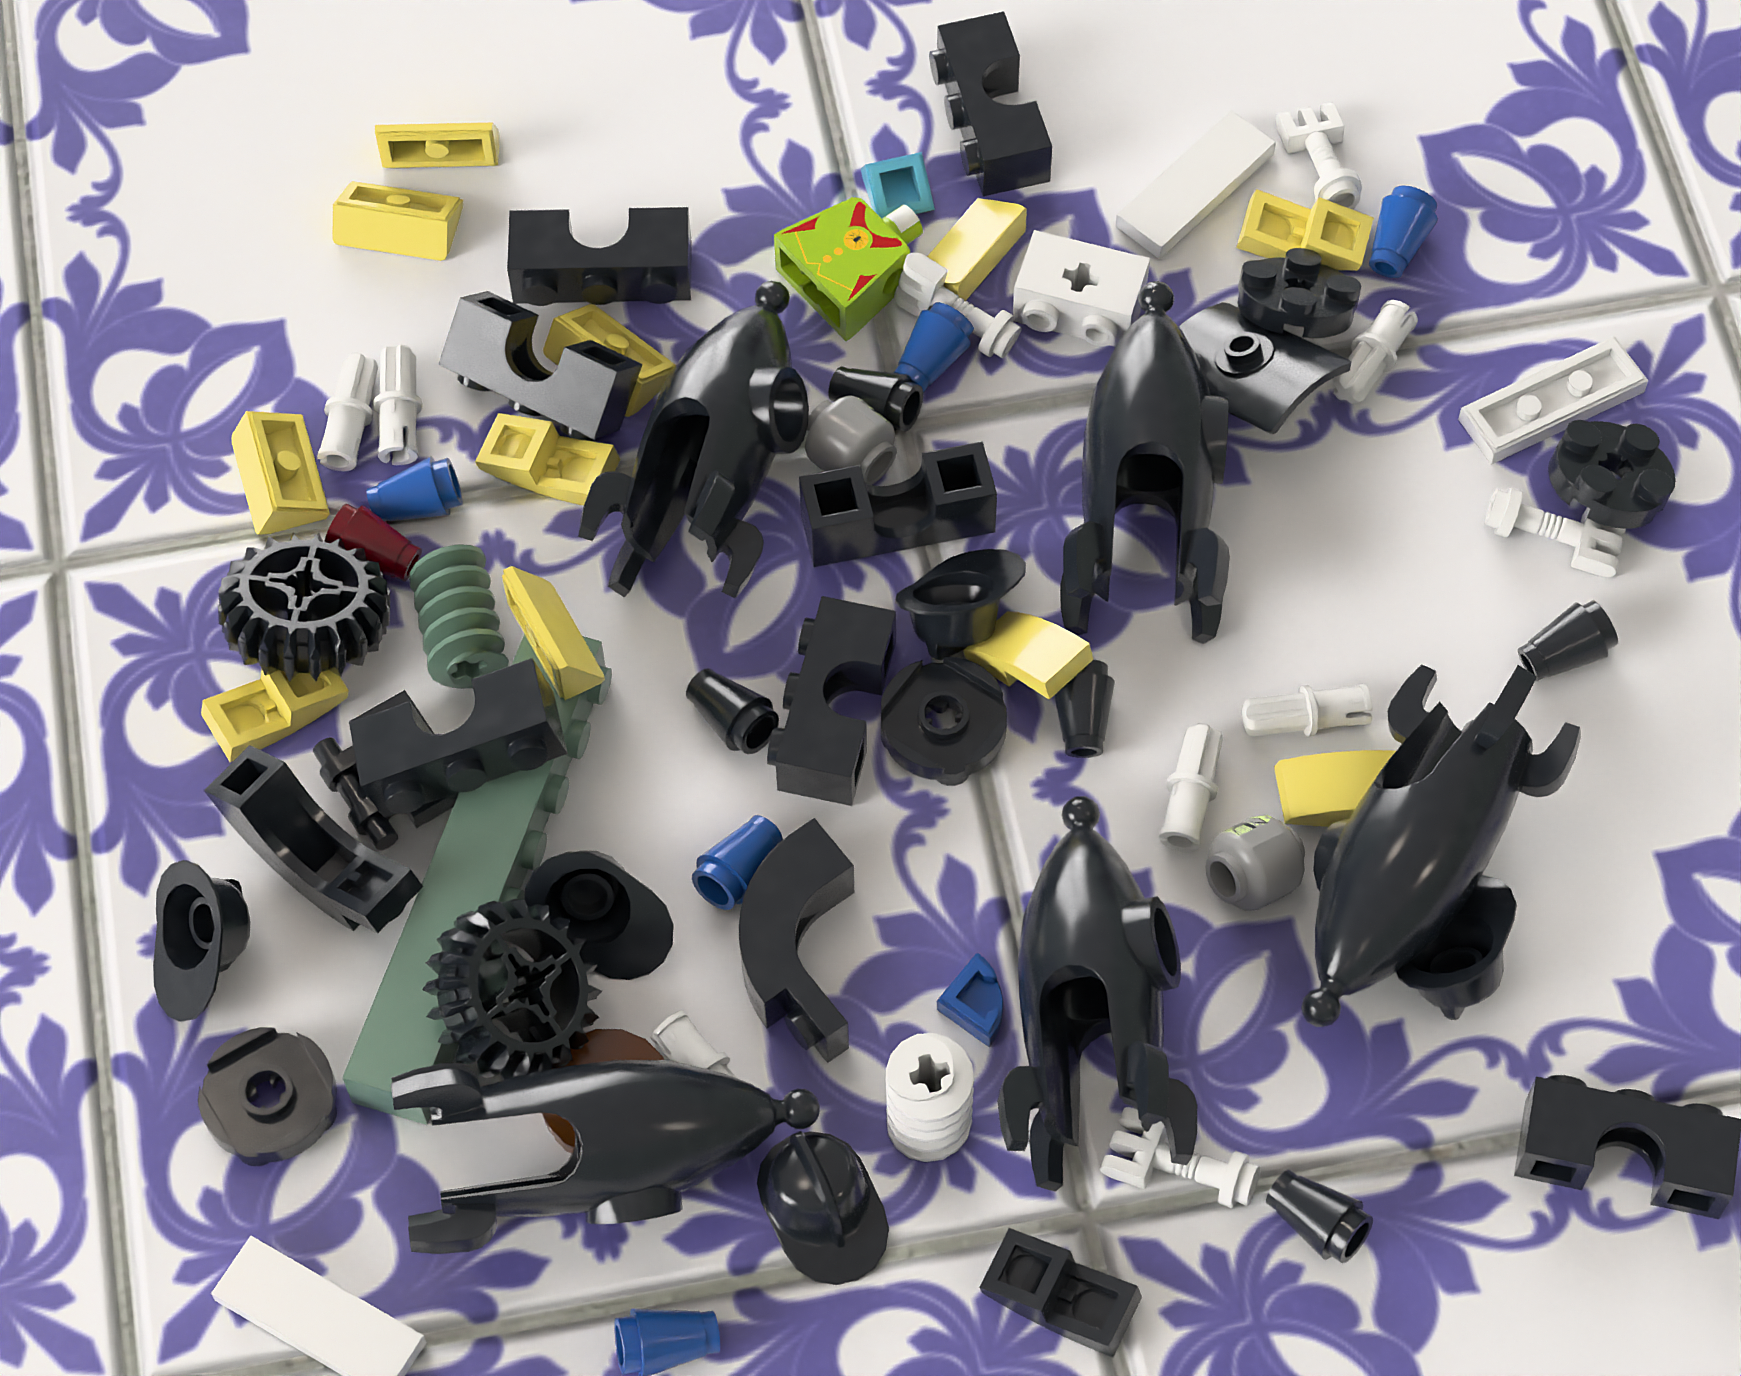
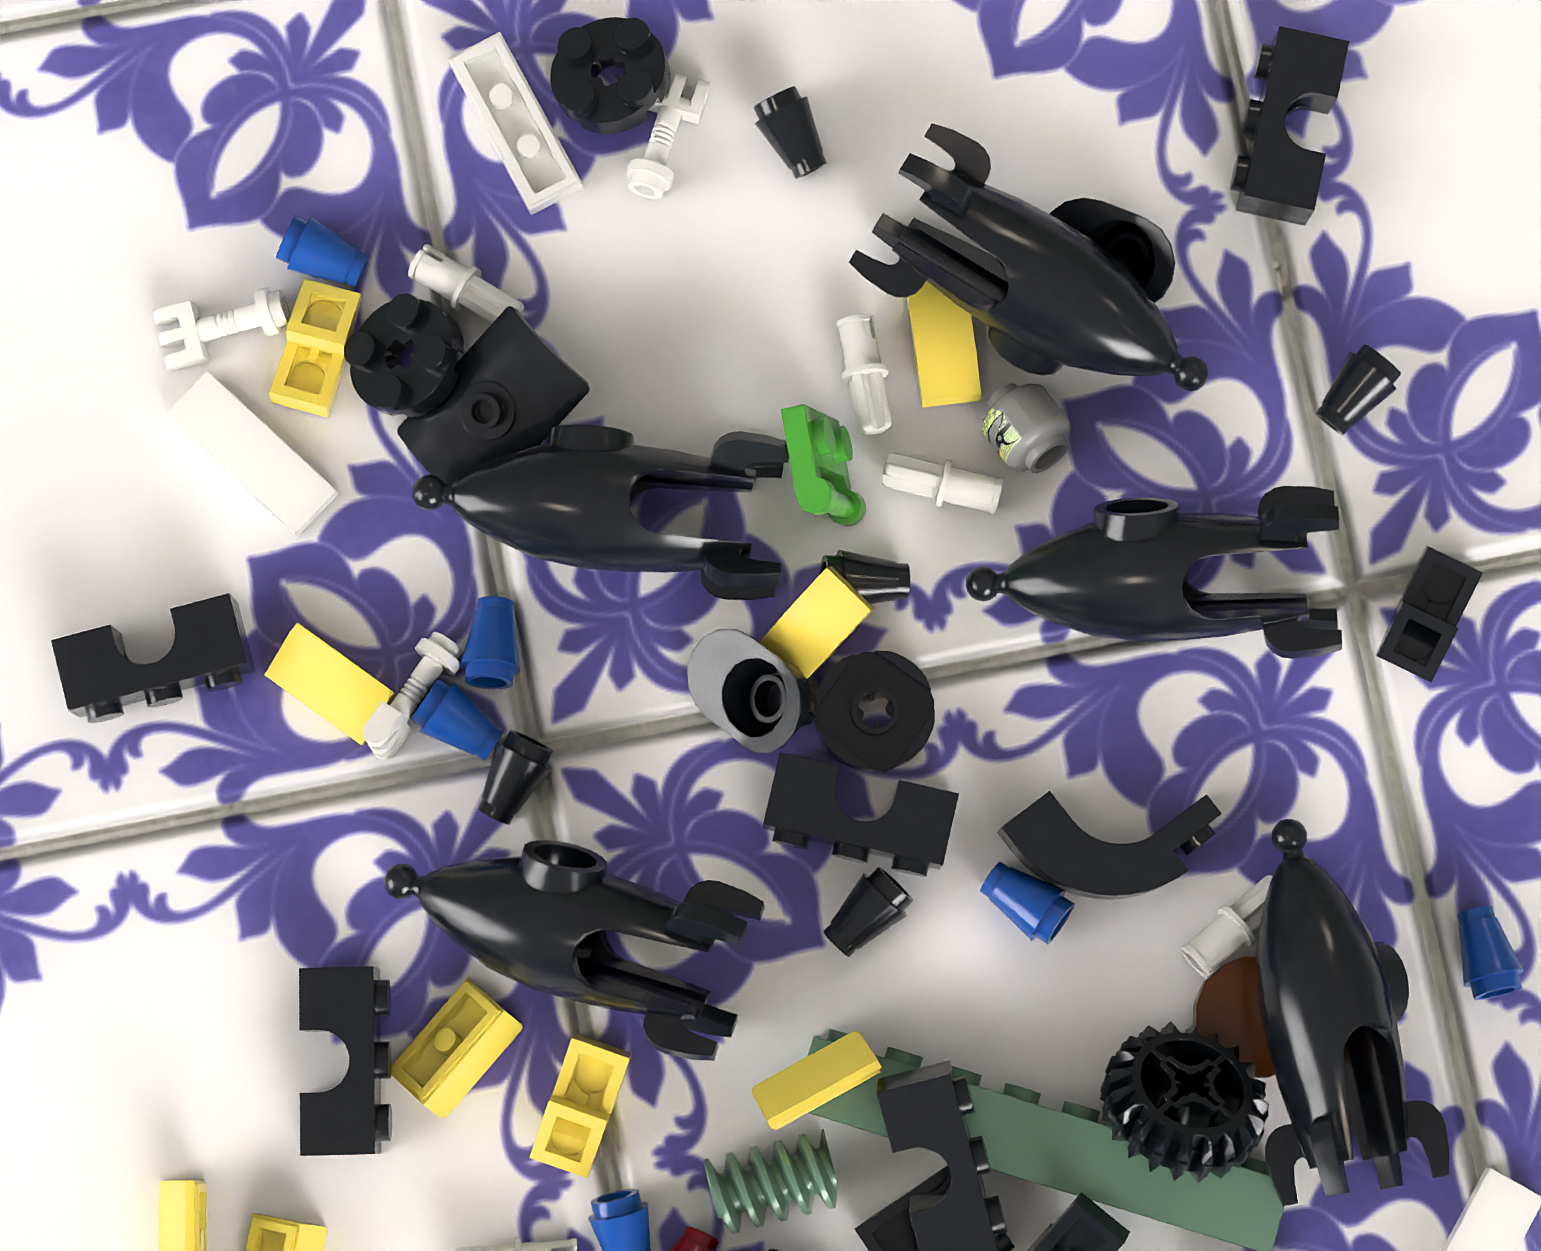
camera: 95 degrees left, 20 degrees up
arch [439,291,643,441] -> none
black piece [524,851,674,980] -> none
black piece [757,1131,889,1285] -> none
lime torso [774,197,923,341] -> none
black arch [799,441,997,567] -> none
light grey head [805,395,897,485] -> none
medium azure slope [861,152,935,218] -> none
white piece [886,1033,974,1162] -> none
blue tile [937,953,1003,1047] -> none
white brick [1013,230,1150,347] -> none
white hinge [1100,1107,1260,1208] -> none
none -> blue cone [460,596,520,689]
none -> bright green plate [781,404,866,526]

